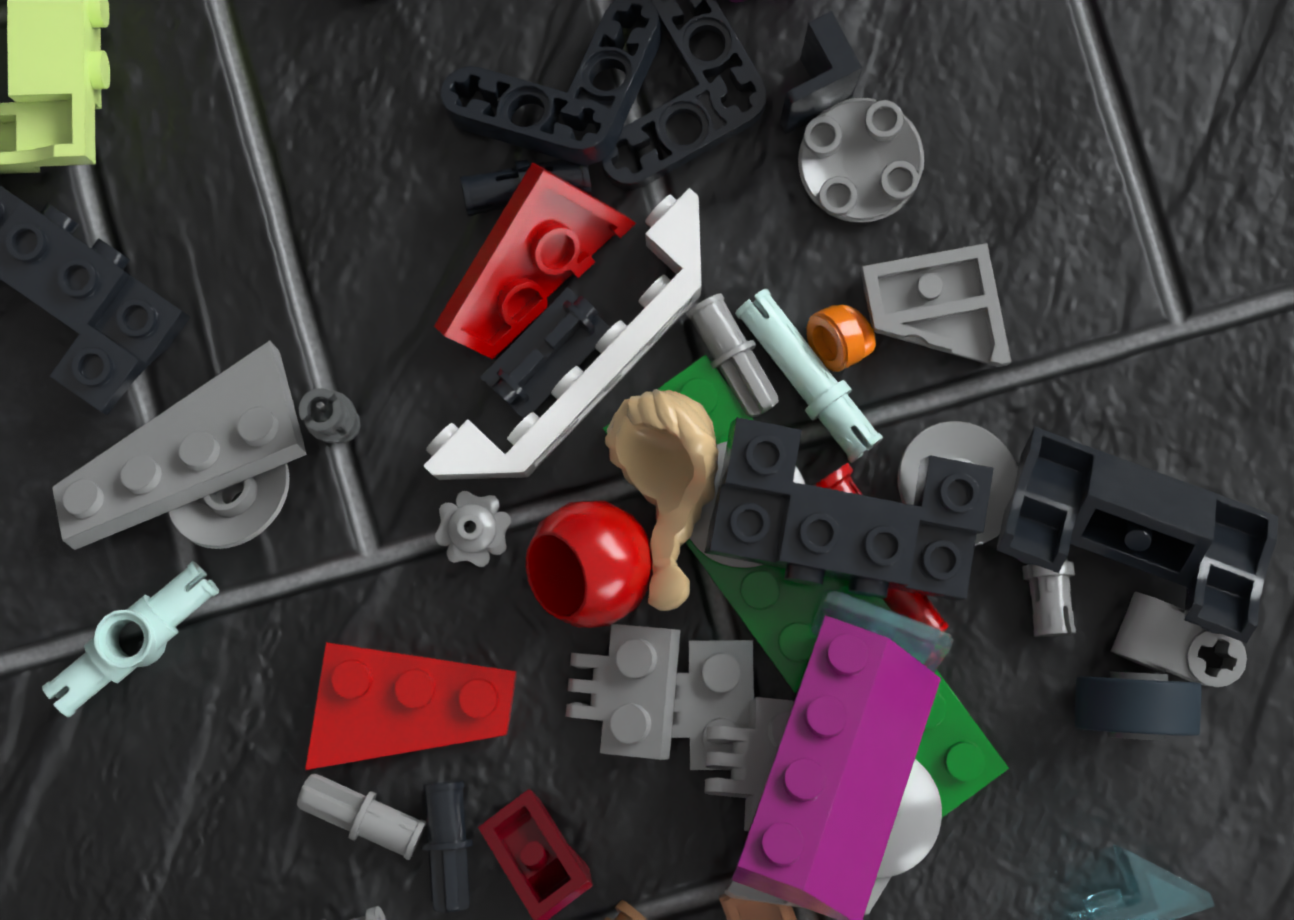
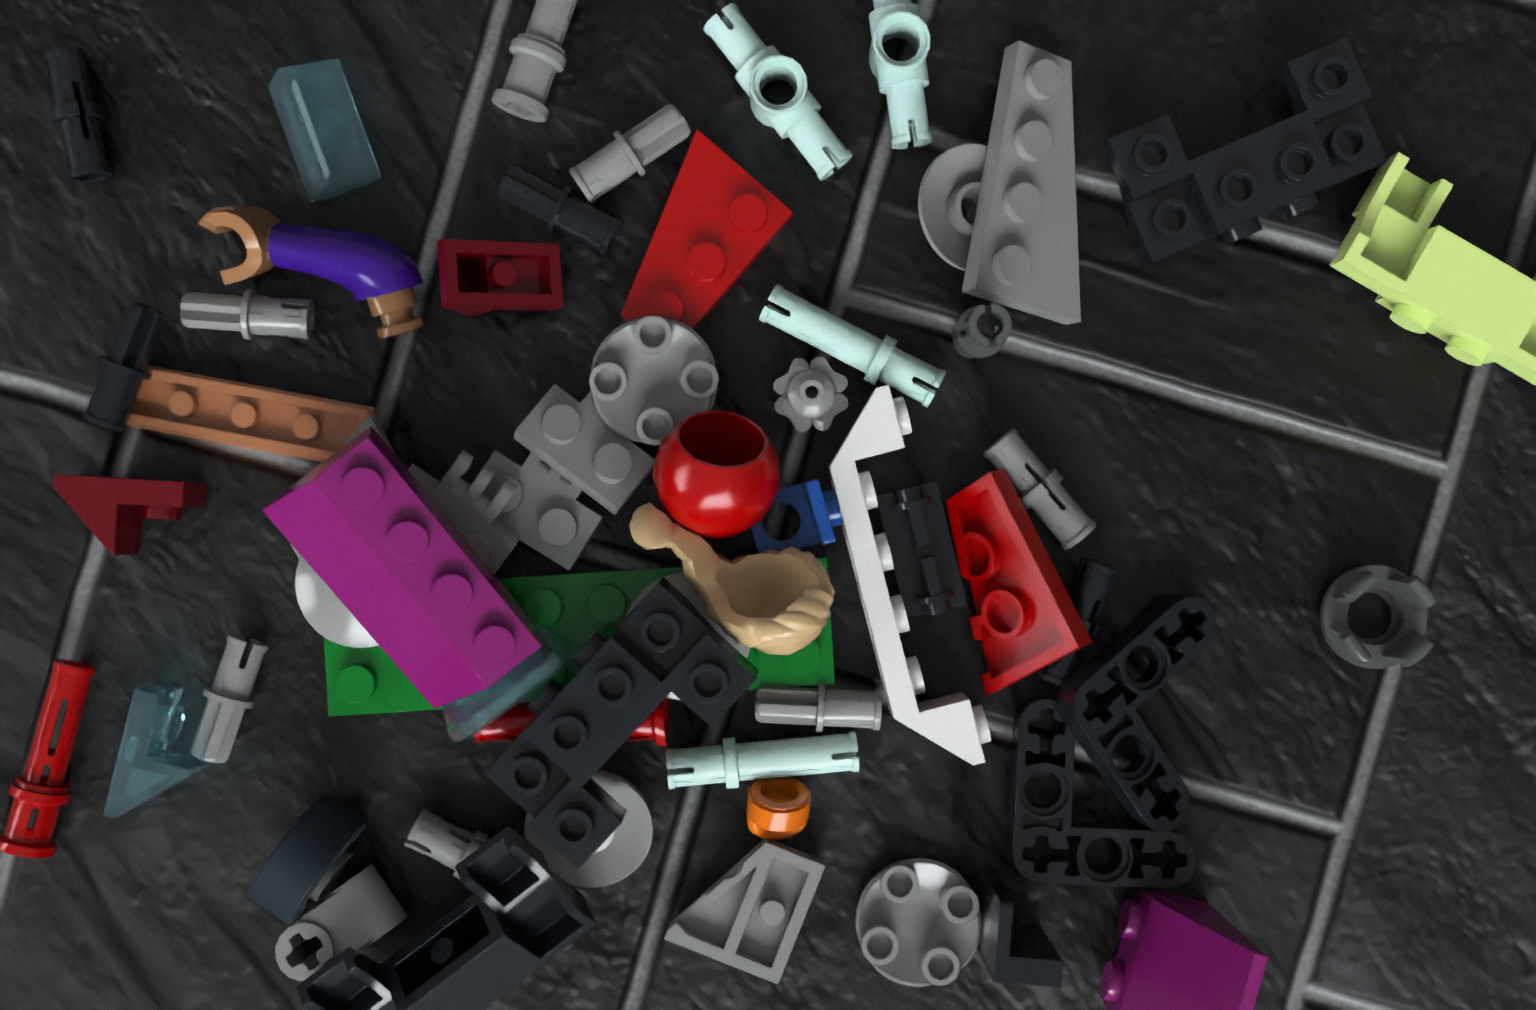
camera: 115 degrees right, 5 degrees up
none -> light grey axle [191,634,269,763]
none -> light grey dish [589,315,719,445]
none -> light aqua pin [703,3,853,181]
none -> blue bracket [751,478,843,553]
none -> light aqua pin [759,284,947,408]
none -> light grey pin [983,428,1097,550]

